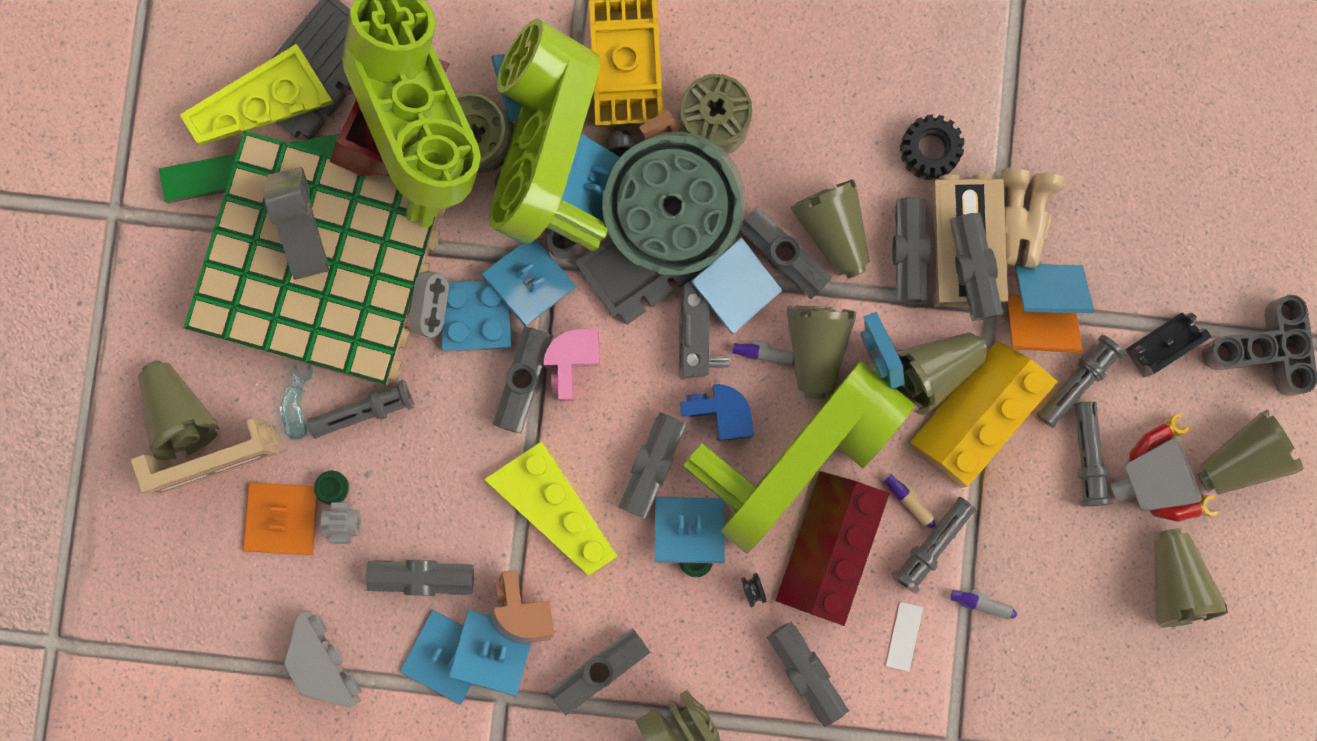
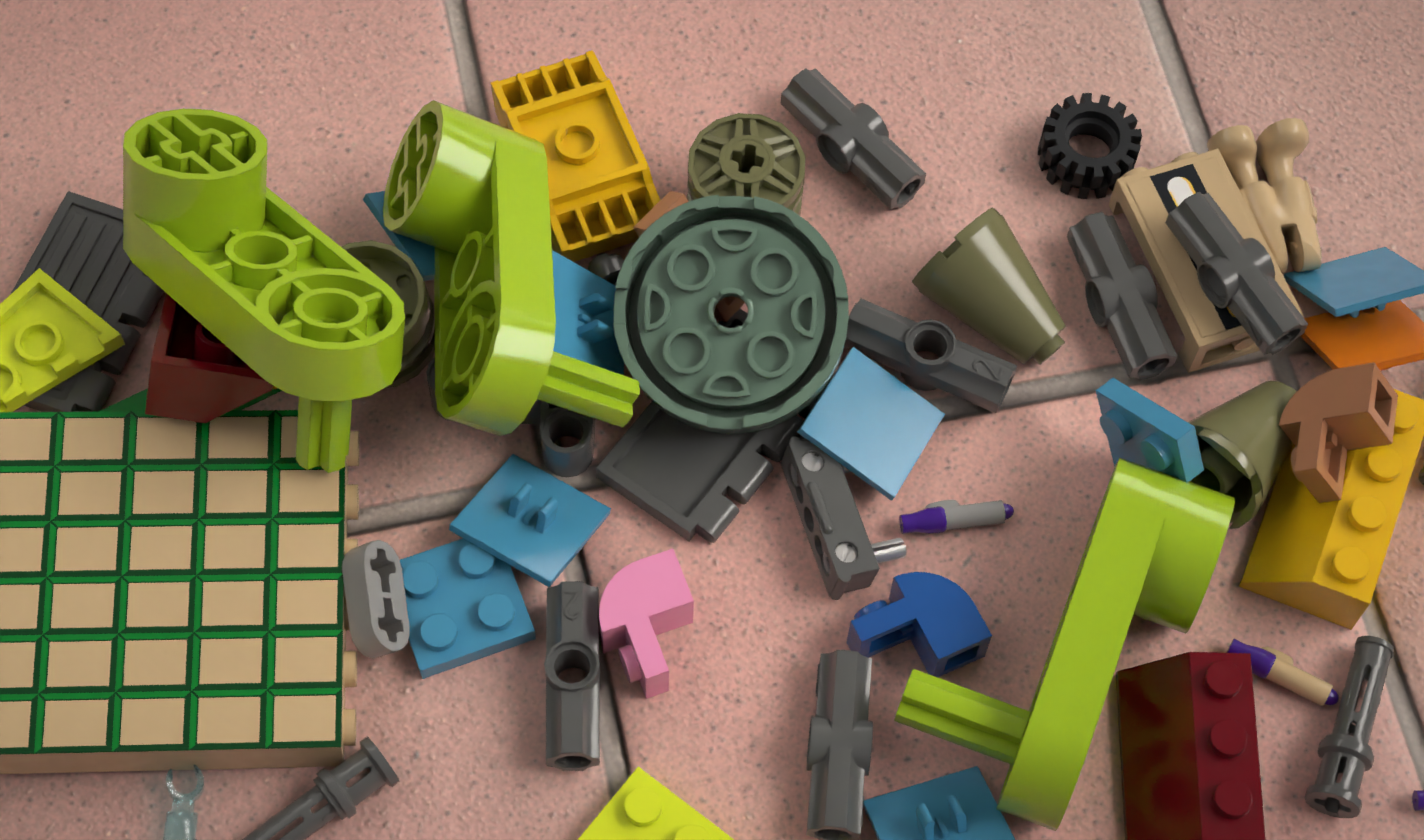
camera: 20 degrees left, 20 degrees down
dark grey beam [264,167,329,280] -> none
olive cone [787,305,856,399] -> none
none -> dark grey piece [781,68,926,210]
none -> nougat brick [1279,362,1398,503]

